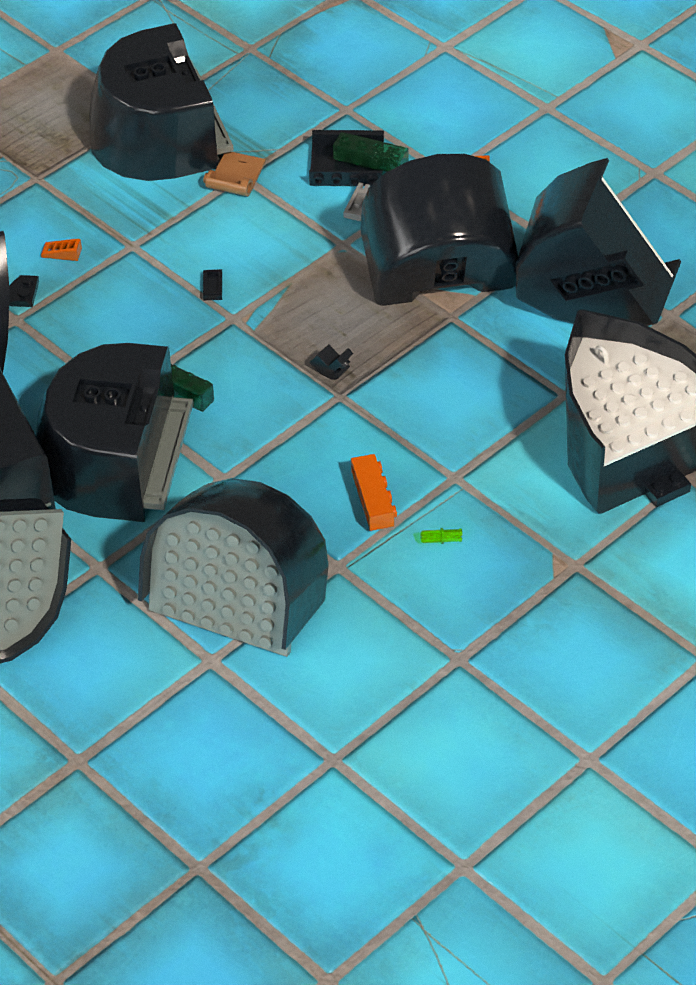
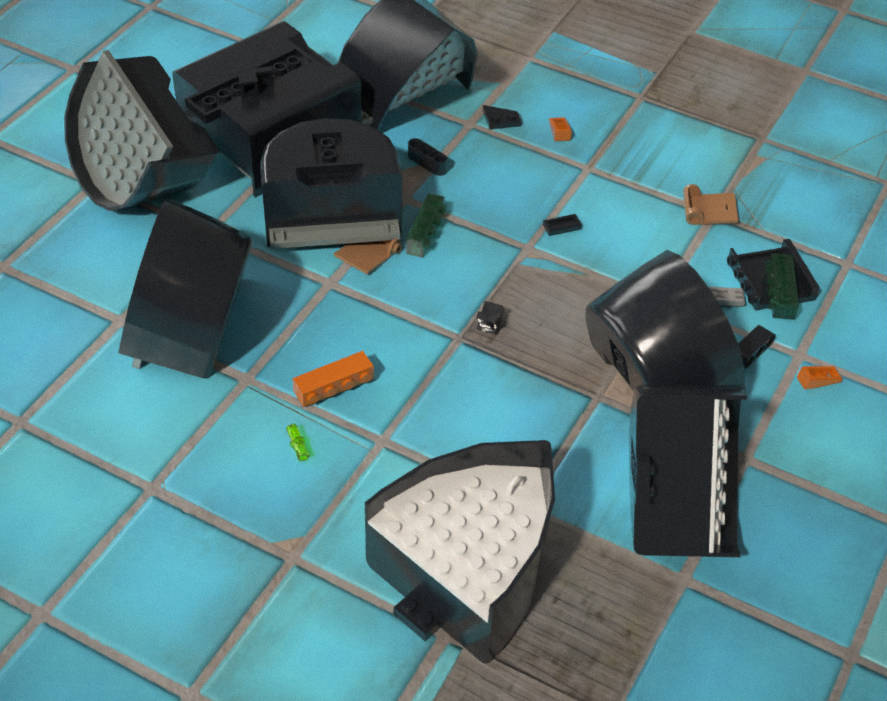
camera: 70 degrees right, 0 degrees up
black piece [89,23,234,181] -> none
none -> medium nougat door [334,239,402,275]
none -> black beam [408,138,448,176]

